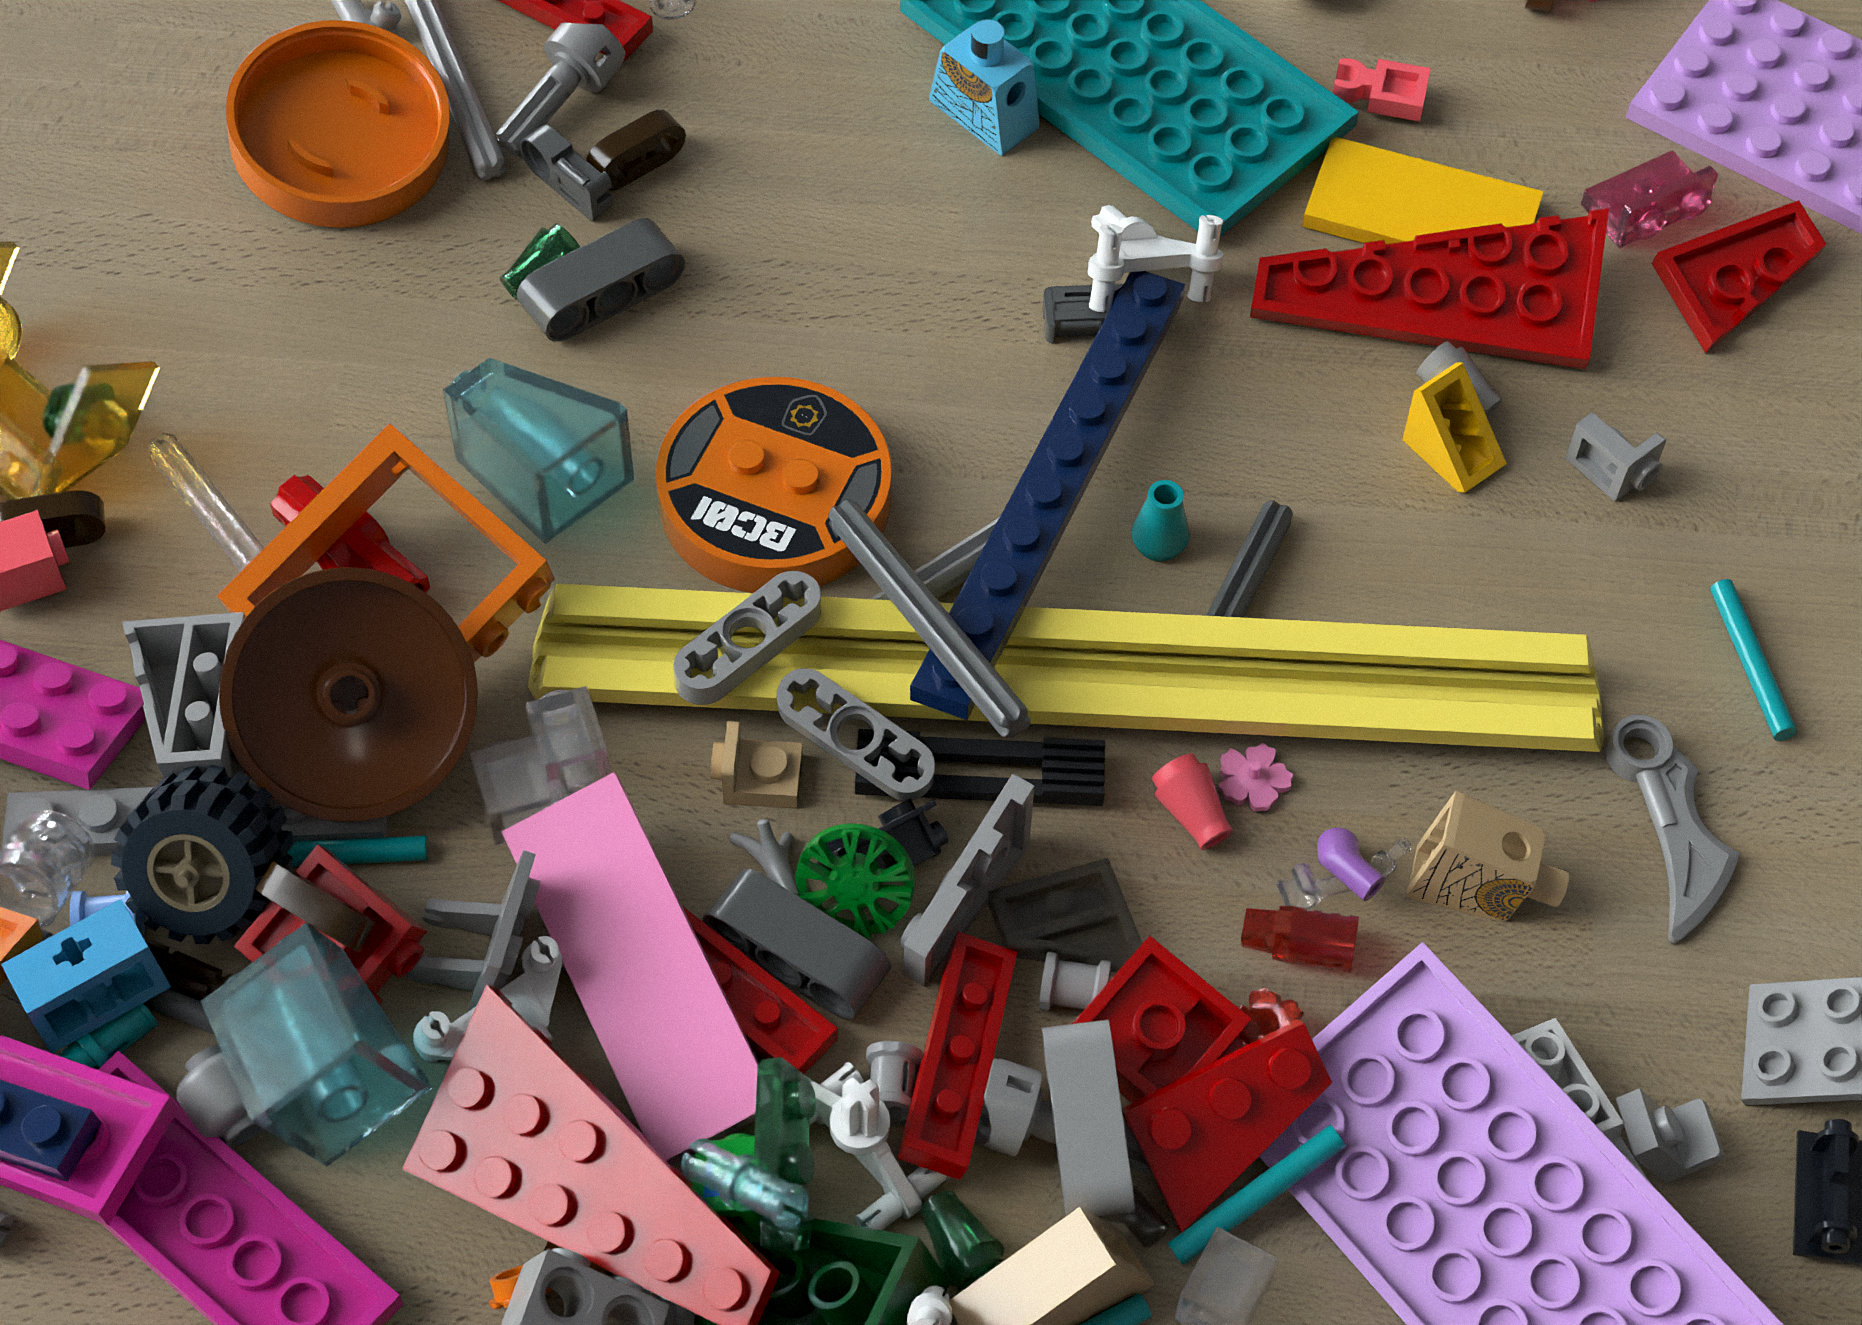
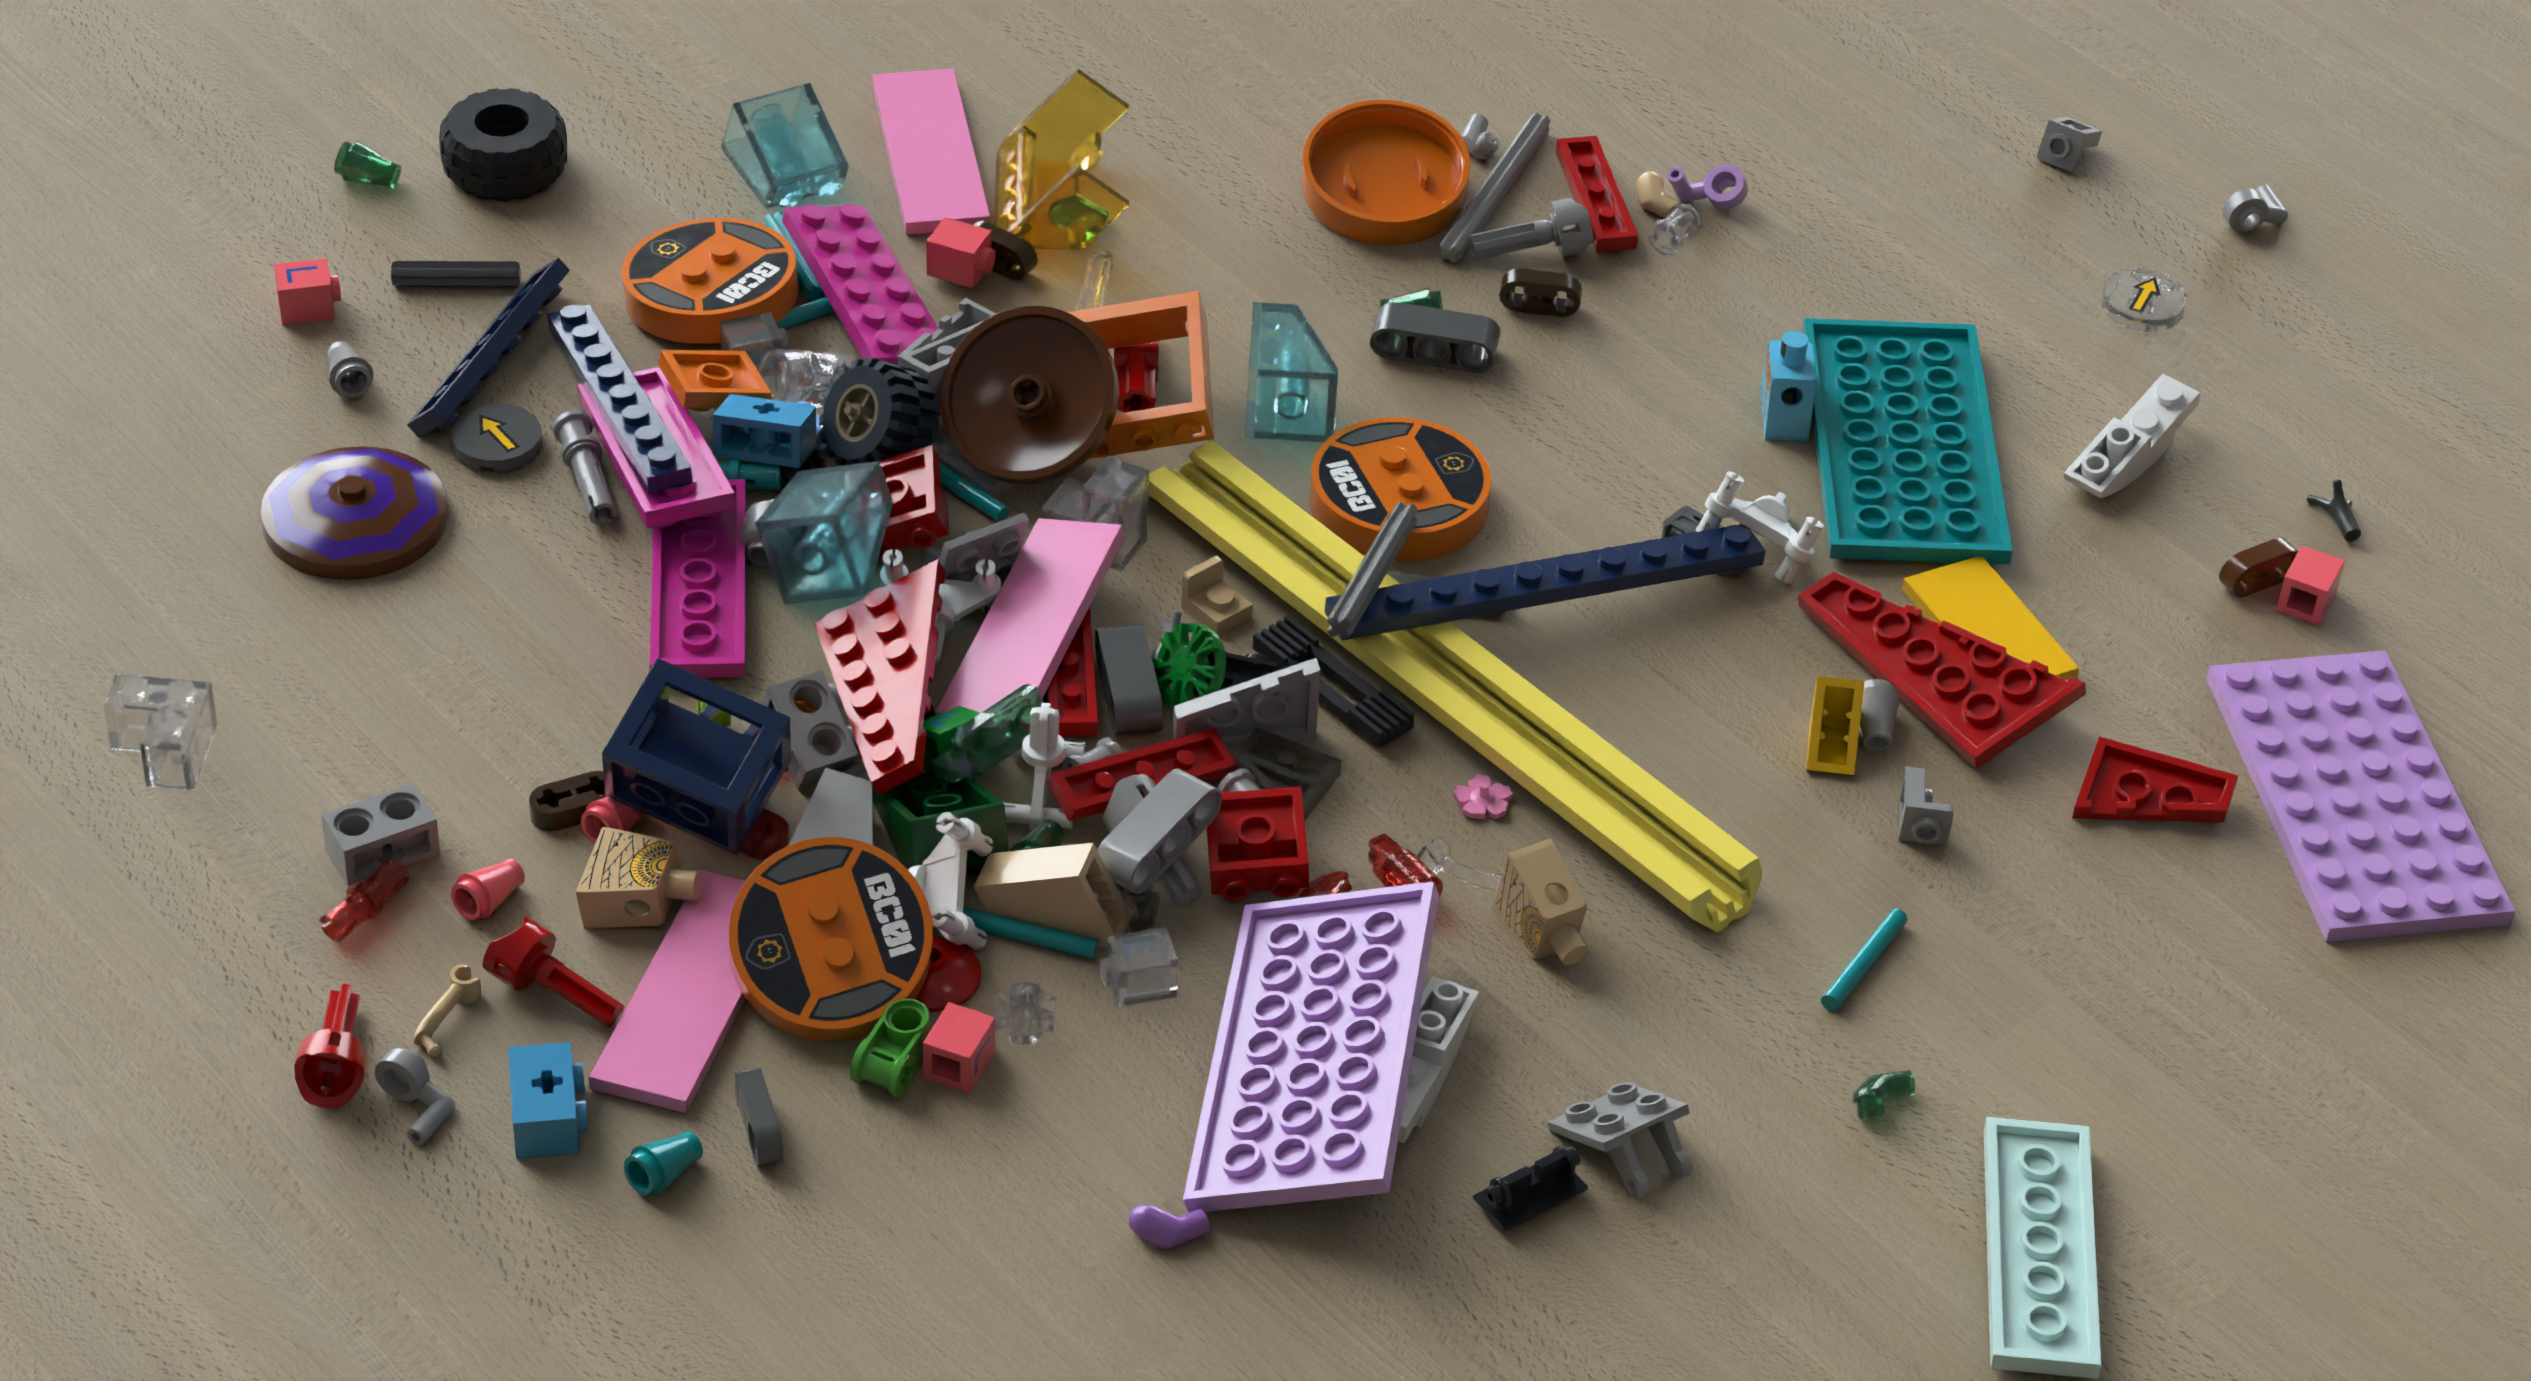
camera: 45 degrees right, 15 degrees down
dark brown beam [256,861,377,952] -> none
dark grey piece [519,125,613,220] -> none
light grey beam [673,571,821,705] -> none
clear light blue pin [681,1138,809,1229] -> none
light grey beam [777,668,935,801] -> none
red wing [1122,1020,1332,1233] -> none
teal cone [1131,480,1190,561] -> none
coral cone [1151,753,1233,850] -> none
teal bar [1167,1124,1346,1265] -> none
dark grey axle [1206,500,1293,618] -> none
medium lavender arm [1317,828,1385,901] -> none
coral plate [1332,58,1431,122] -> none
clear pink bracket [1581,150,1718,248] -> none
light grey piece [1605,715,1740,943] -> none
light grey bracket [1616,1088,1725,1184] -> none

